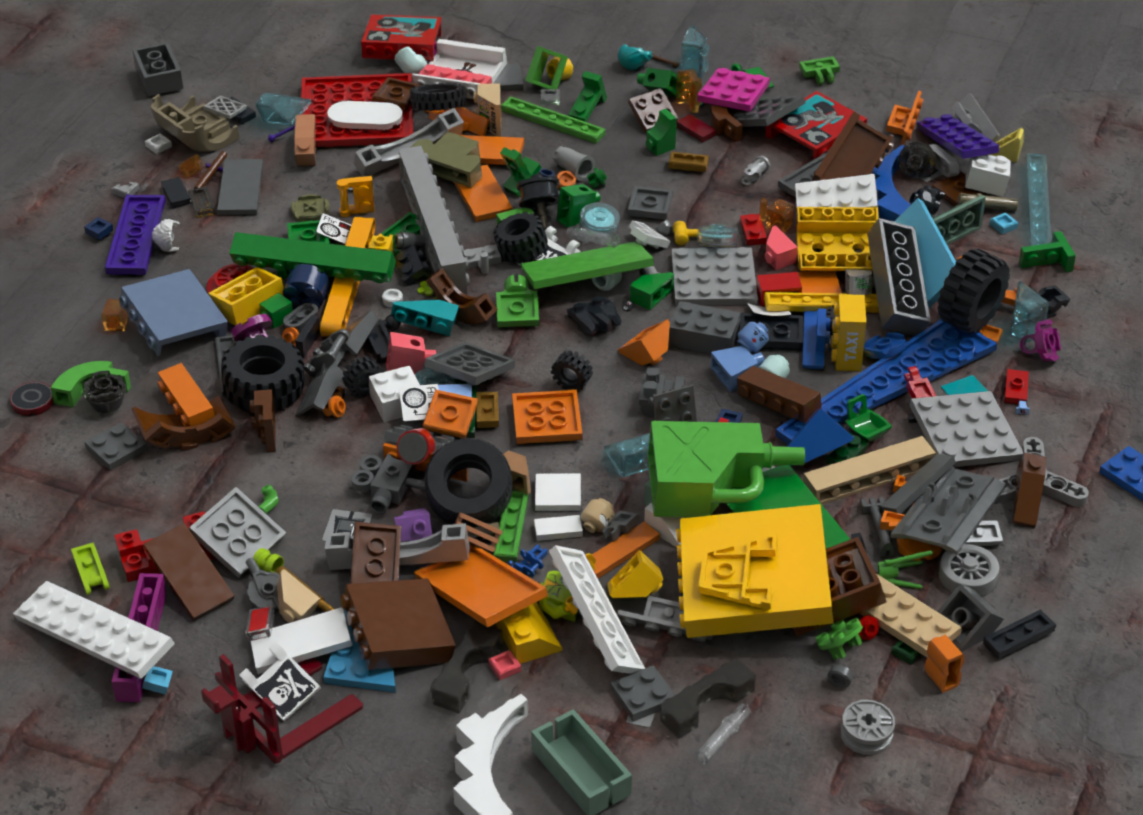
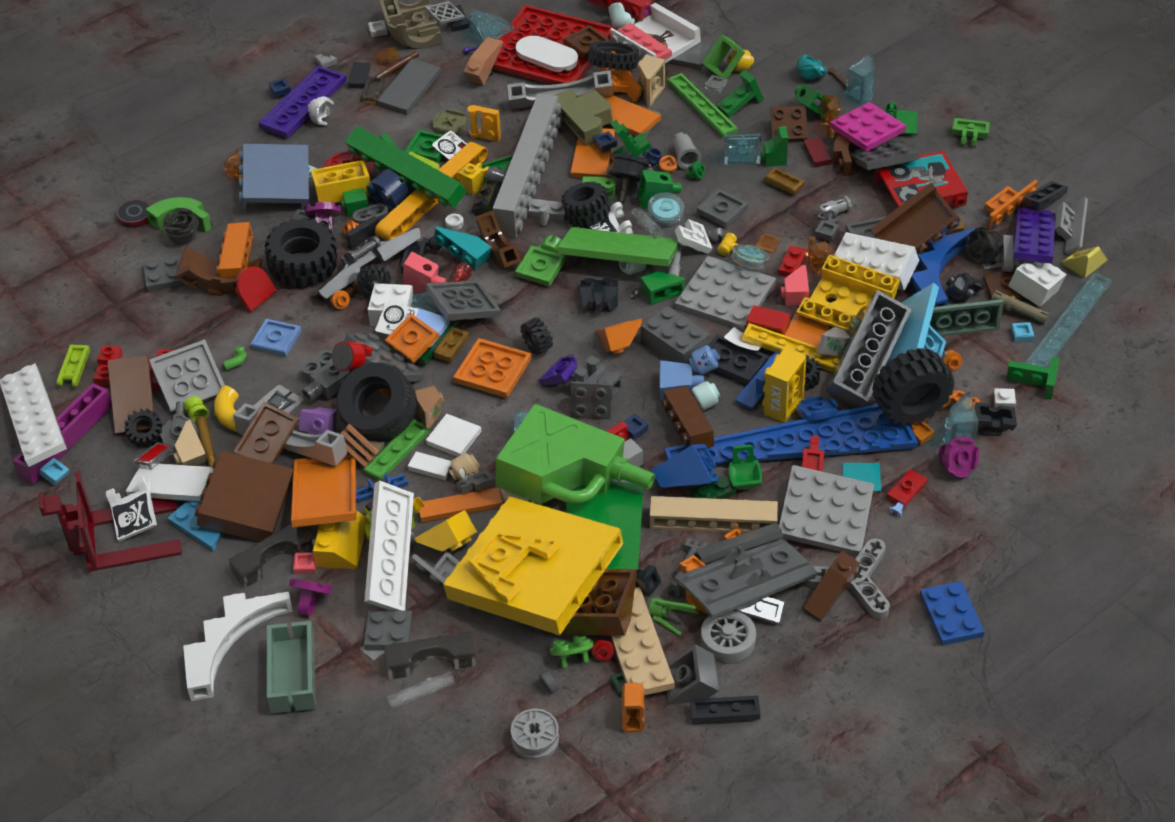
camera: 30 degrees right, 5 degrees up
reddish brown plate [250,390,276,452] -> none
none -> black tyre [124,408,163,447]
none -> yellow cylinder [214,385,239,432]
none -> red tile [235,266,276,312]
none -> medium blue tile [250,319,302,357]
none -> magenta tile [288,578,333,616]
none -> clear red cone [448,262,472,282]
none -> dark purple plate [538,354,577,386]
none -> dark blue plate [593,131,617,152]
none -> clear light blue slope [724,134,761,164]
none -> clear orange tile [756,233,780,254]
none -> dark grey plate [815,213,840,242]
none -> piece [847,309,864,337]
none -> white plate [993,388,1016,409]
none -> black plate [1022,181,1068,209]

